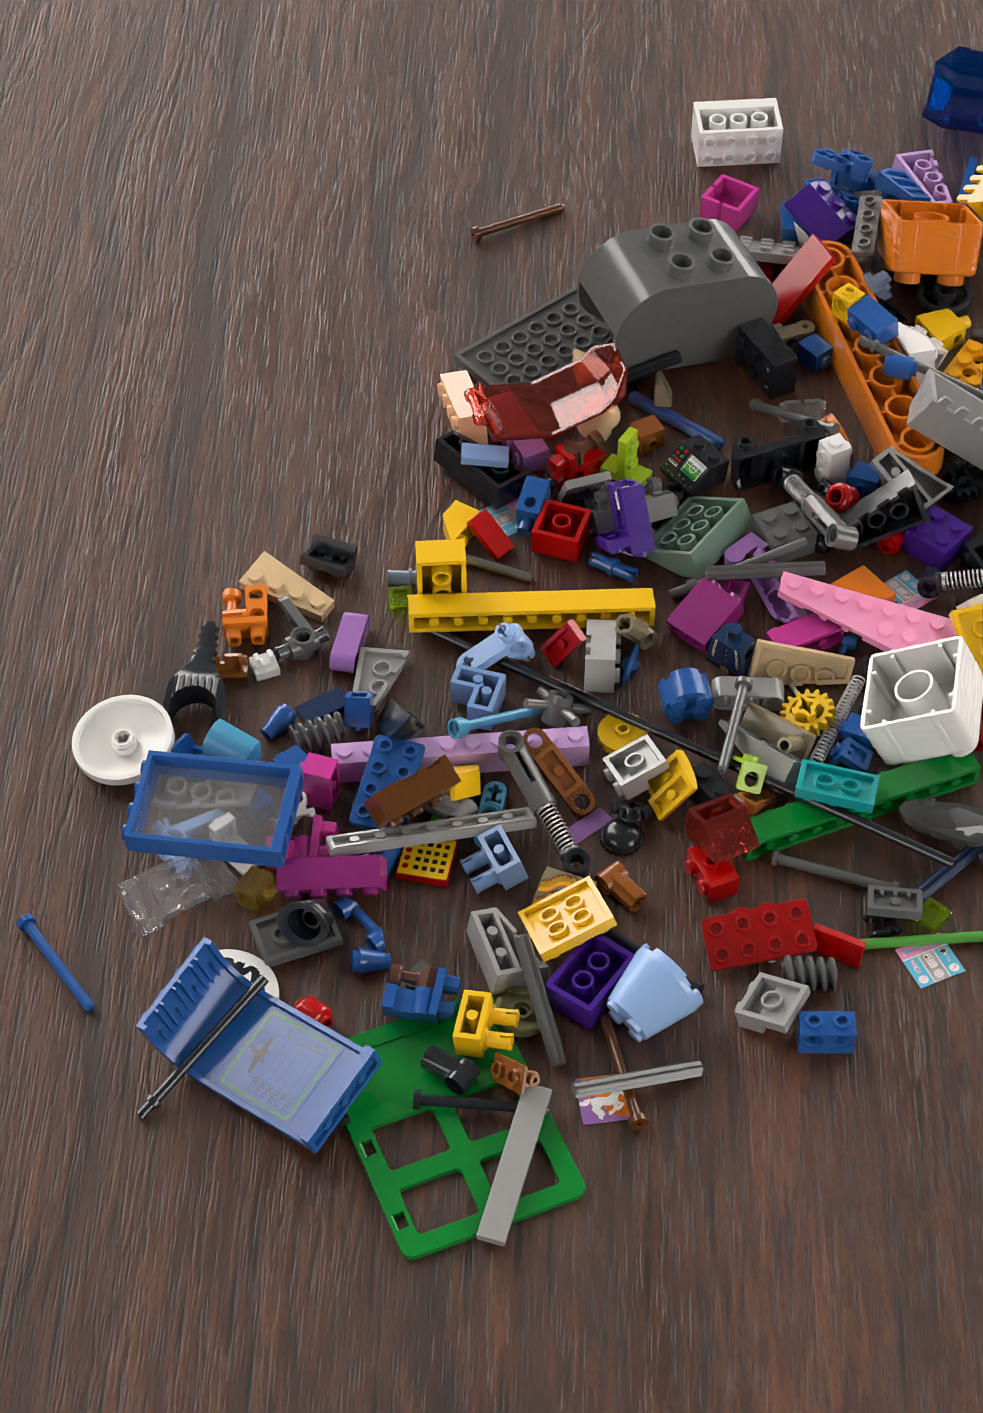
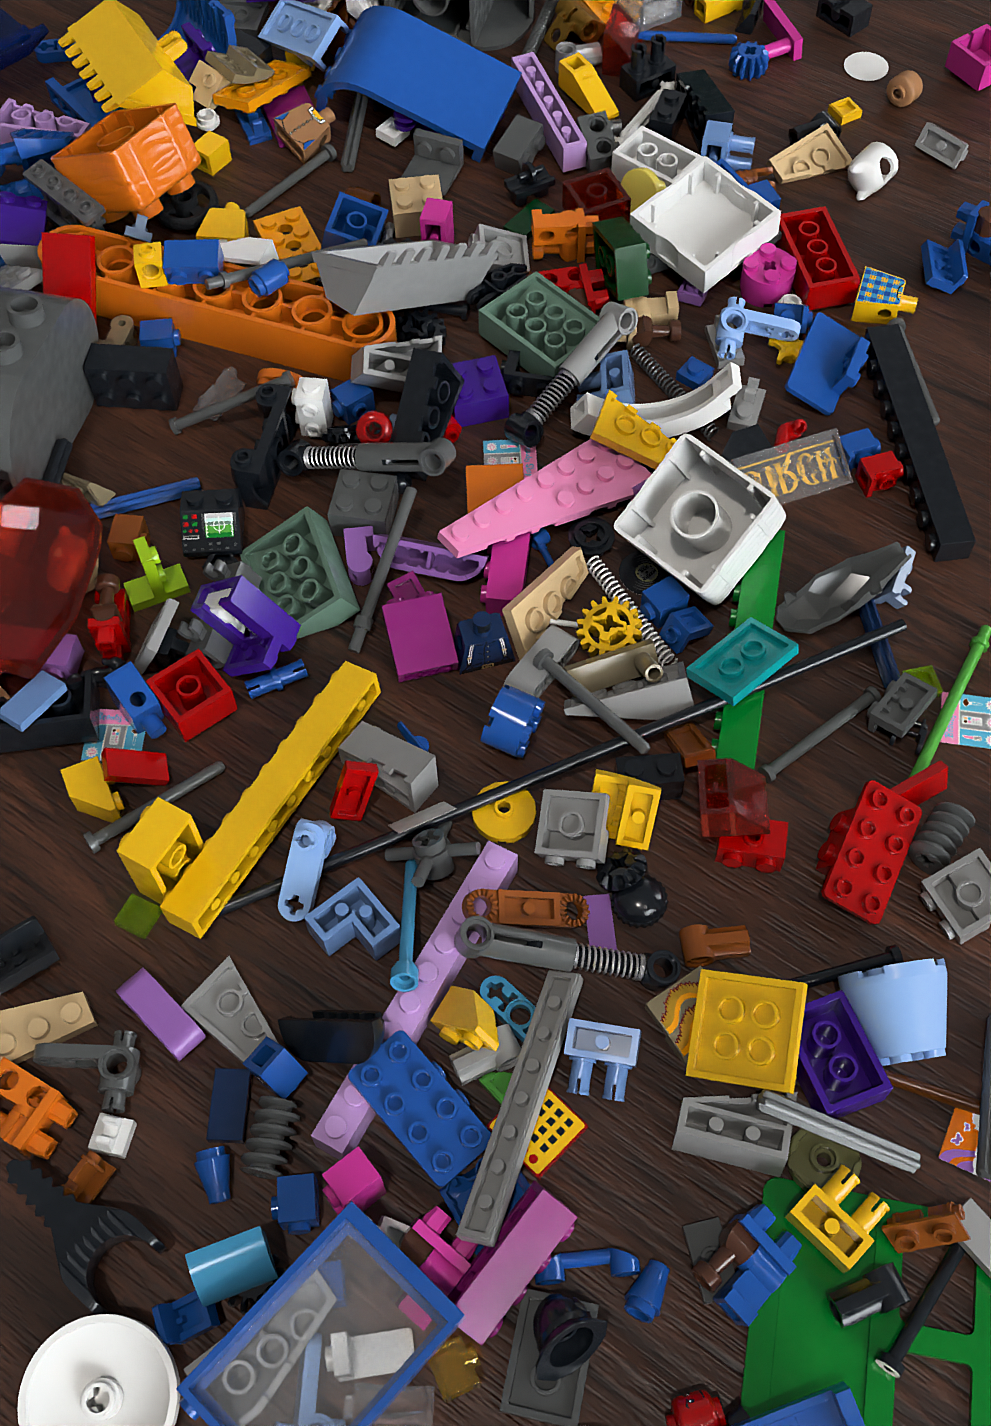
camera: 55 degrees left, 10 degrees up
reddish brown wedge [364,754,461,830] -> none
sand blue pin [387,568,417,587] -> none
dark tan piece [615,613,658,650] -> none
dark grey axle [704,561,826,581] -> none
lime bracket [732,753,768,794] -> none

